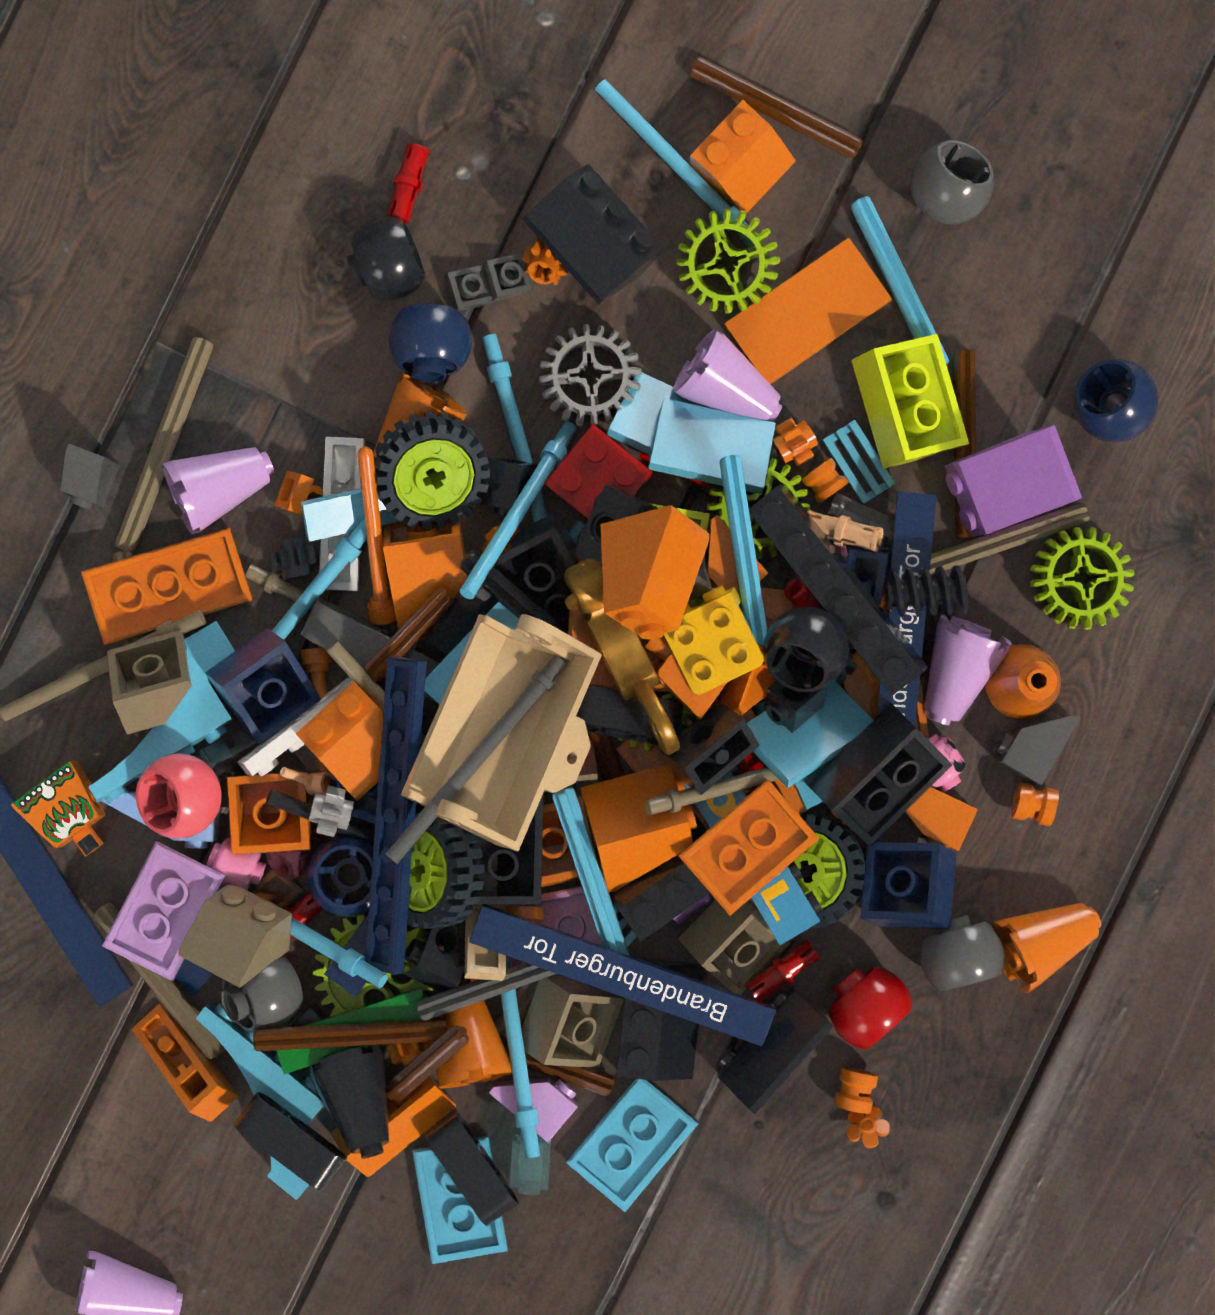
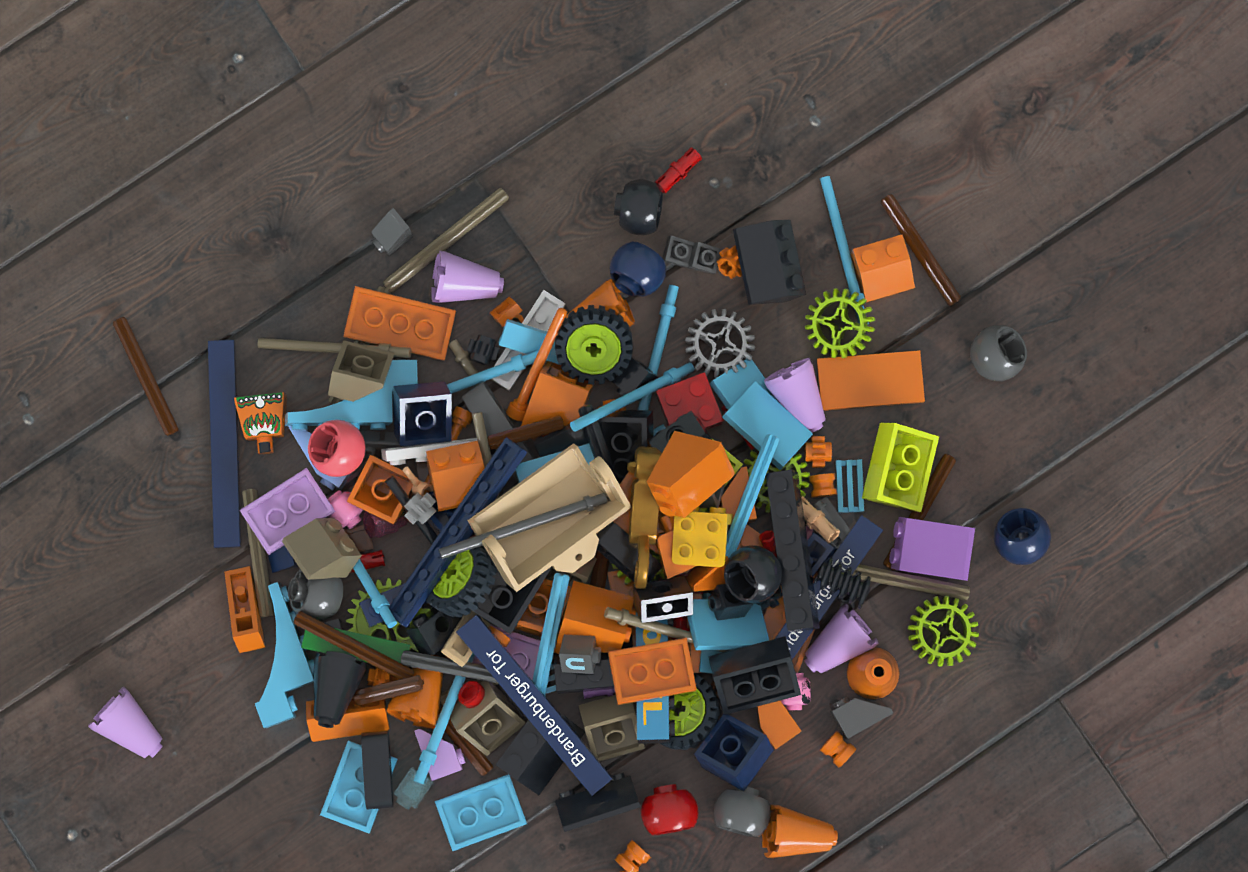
camera: 25 degrees right, 5 degrees down
black beam [234,1092,347,1191] -> none
dark blue wheel [307,834,374,917] -> none
red pin [744,939,821,1002] -> none
medium azure axle [851,196,949,365] -> none
none -> red tile [458,681,485,708]
none -> dark grey brick [559,635,601,674]

